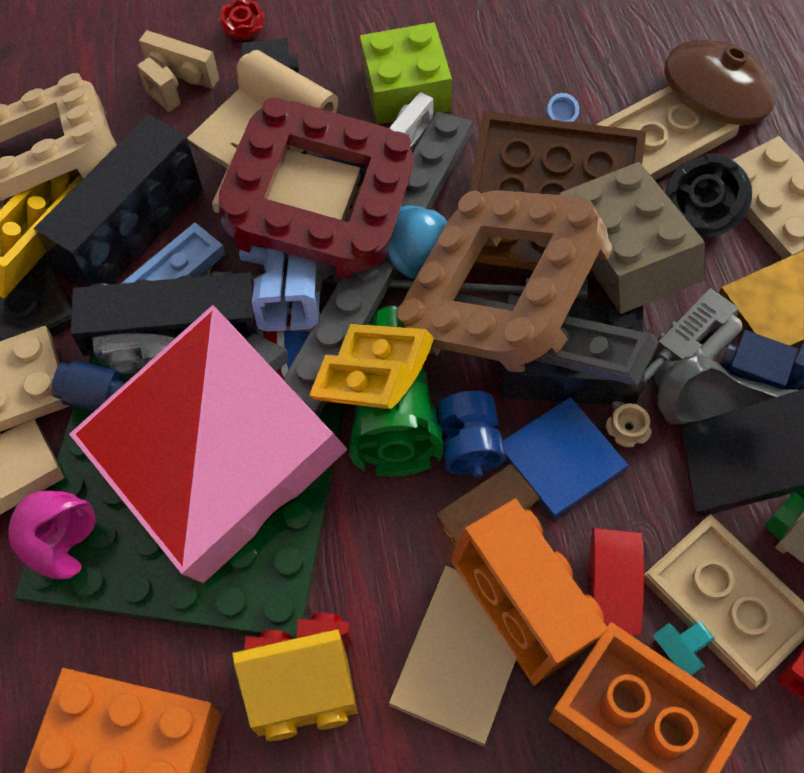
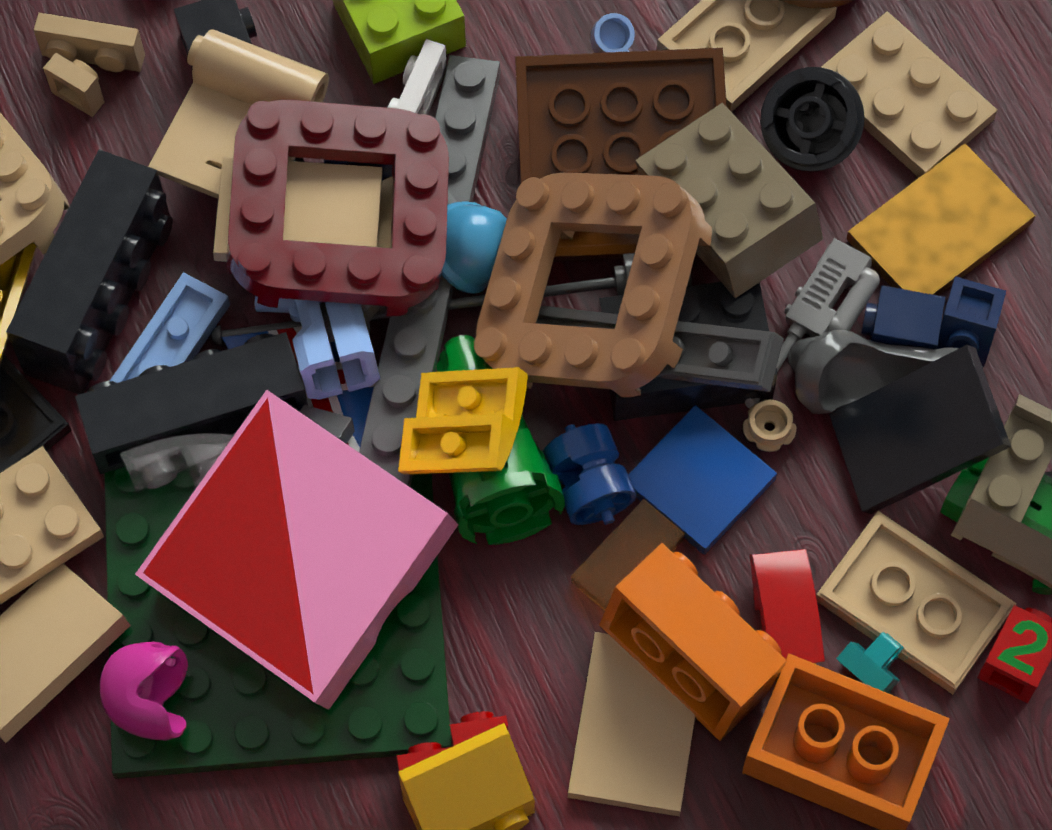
camera: 15 degrees left, 5 degrees up
dark blue brick [51,360,125,412] -> none

